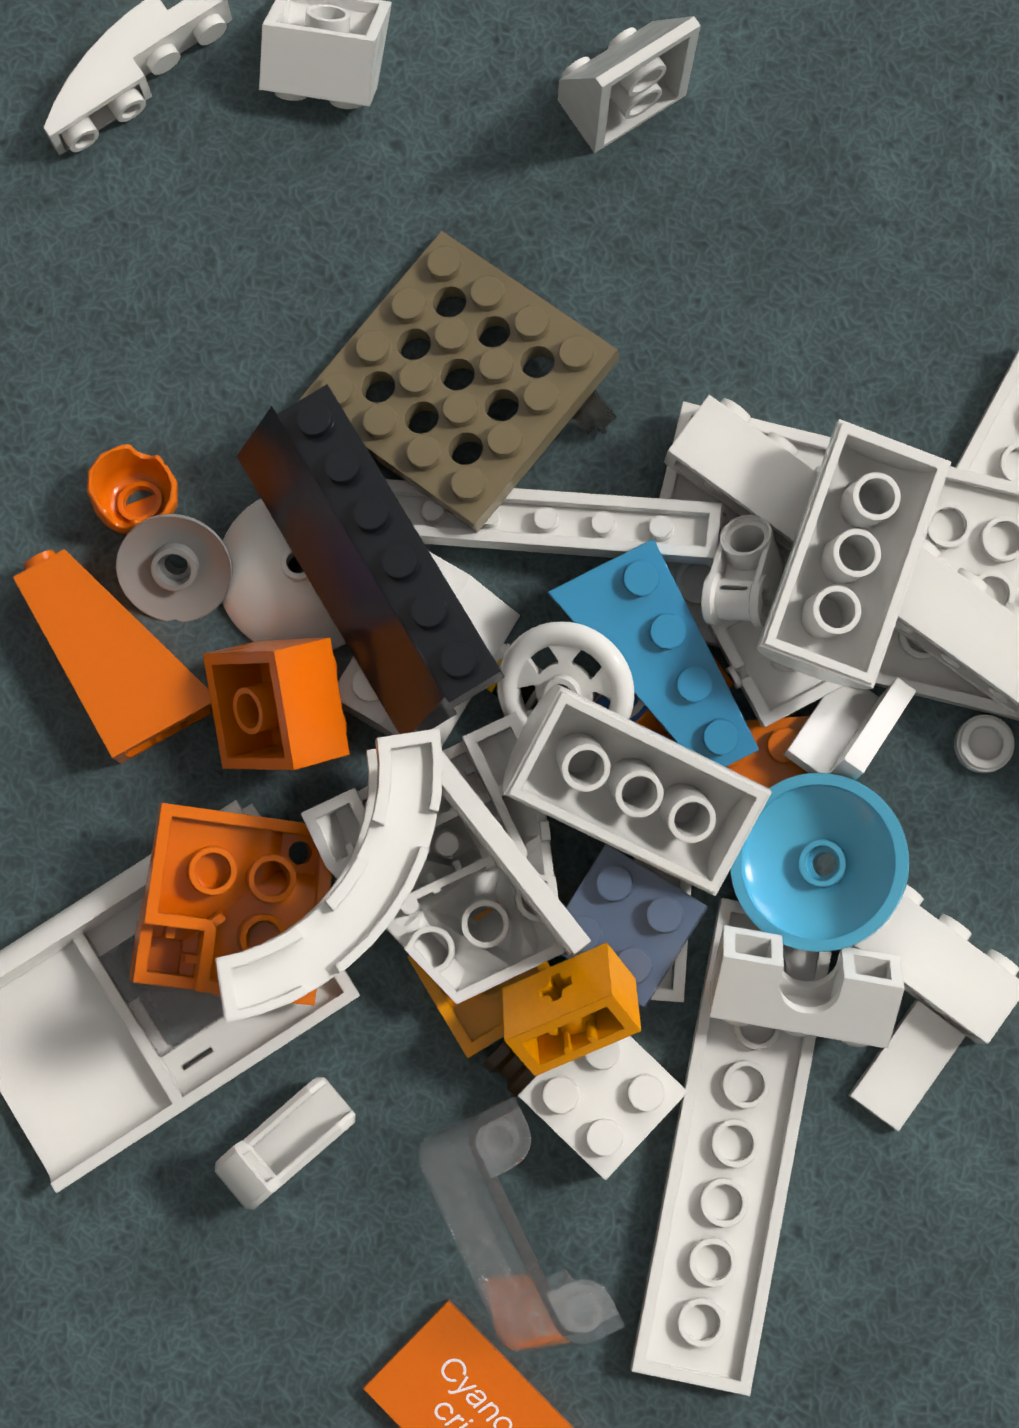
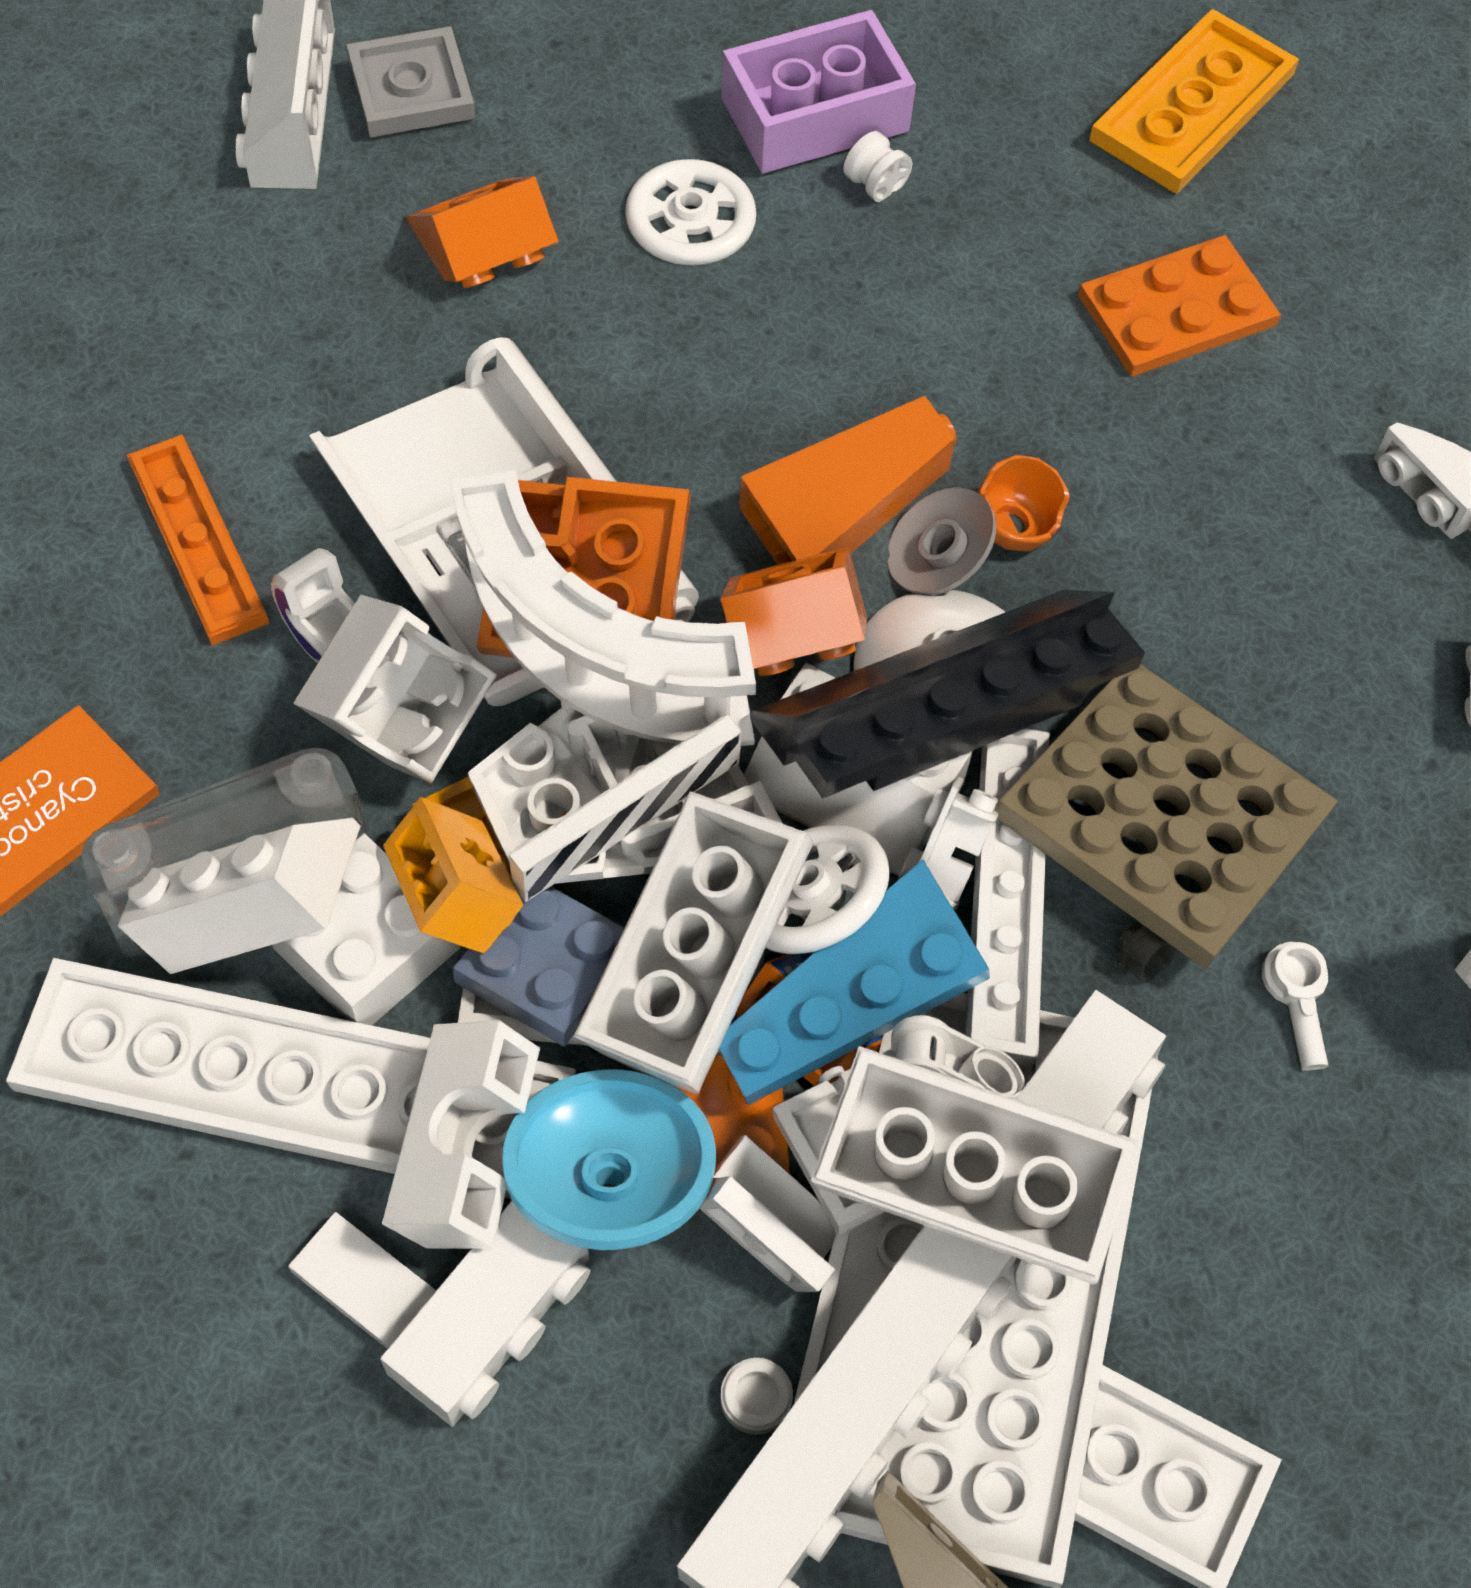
camera: 90 degrees right, 20 degrees down
none -> white slope [117,818,360,974]
none -> orange tile [127,434,270,646]
none -> white piece [293,595,497,784]
none -> white hinge [897,777,999,909]
none -> white plate [1262,942,1328,1071]

